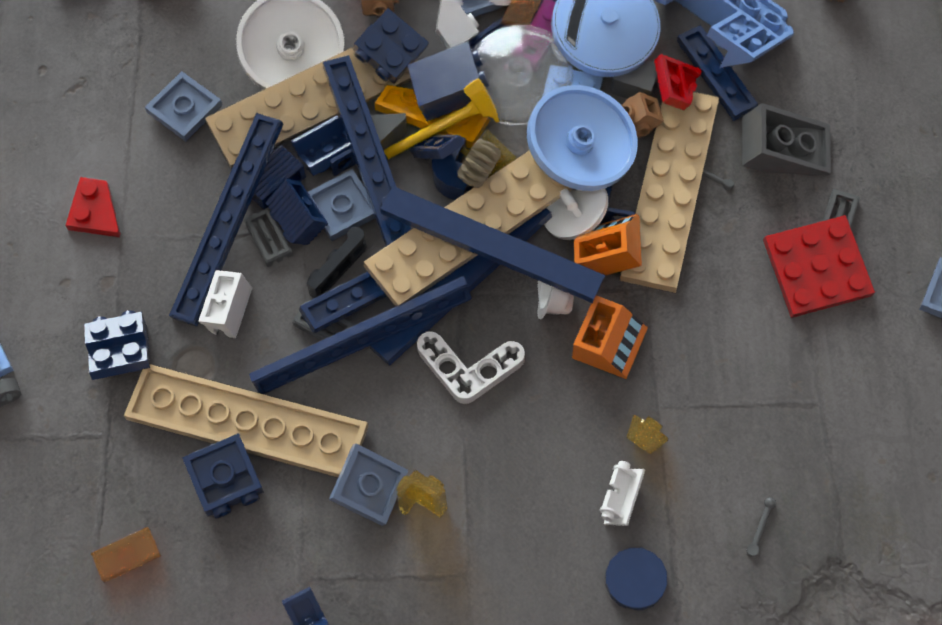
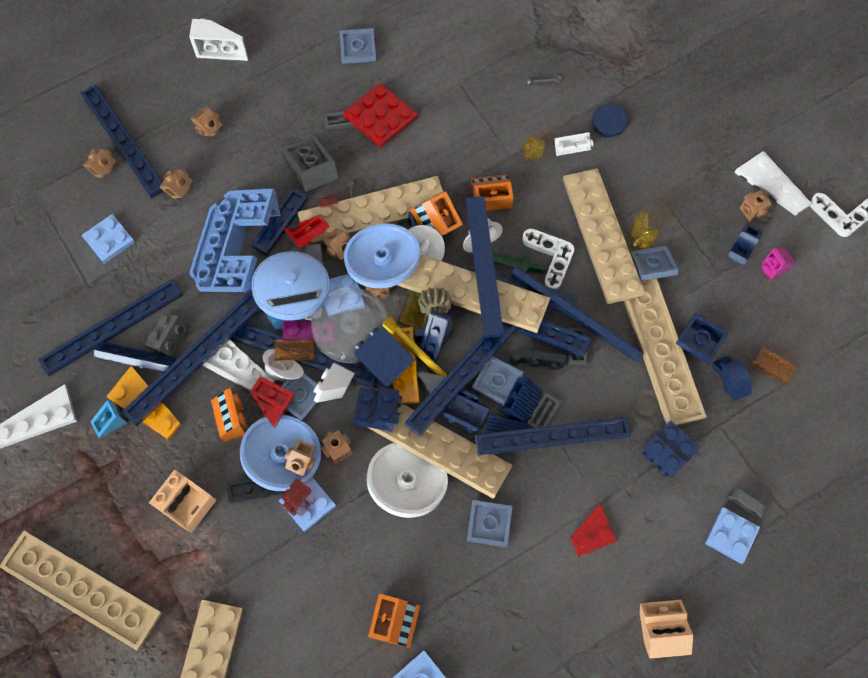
camera: 125 degrees left, 5 degrees up
white hinge [199,270,252,338] -> none
none -> medium nougat brick [190,107,222,137]
none -> clear red tile [318,195,339,208]
none -> dark green sword [492,252,546,273]
none -> tan plate [563,168,645,304]
none -> dark blue brick [712,356,752,400]

